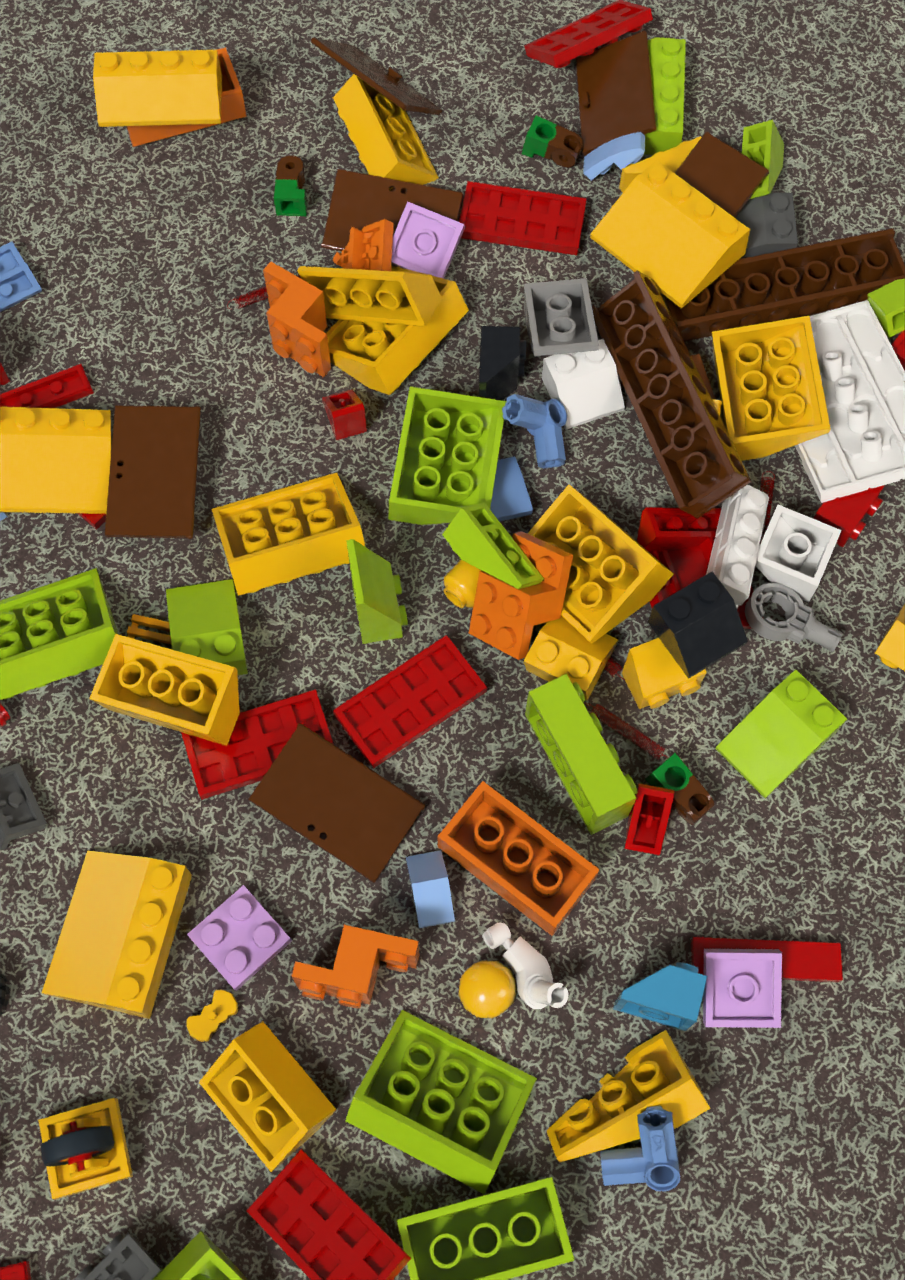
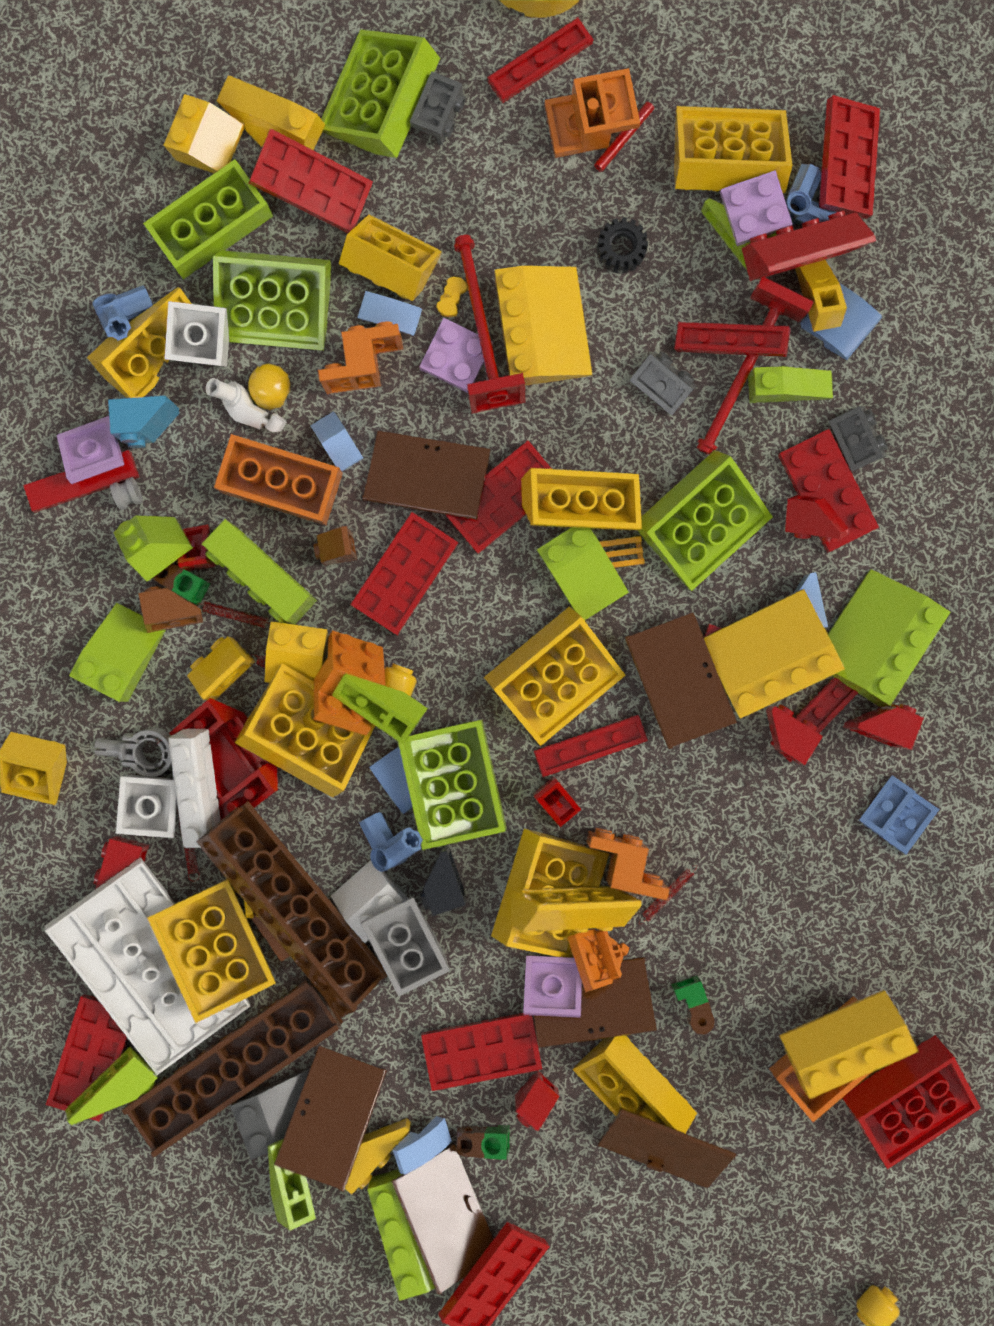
camera: 160 degrees right, 20 degrees up
yellow plate [38,1098,133,1200] -> none
lime slope [346,539,408,644] -> none
yellow slope [590,160,750,309] -> none
black slope [648,571,748,679] -> none
none -> light grey wheel [110,477,143,510]
none -> lime slope [113,515,192,581]
none -> dark orange slope [138,587,203,633]
none -> white slope [165,301,229,367]
none -> dark orange slope [313,526,357,566]
none -> light blue slope [358,291,422,336]
none -> red tile [454,235,525,414]
none -> red slope [515,1070,559,1131]
none -> red tile [534,715,648,777]
none -> red slope [766,704,823,765]
none -> red slope [842,1035,981,1169]

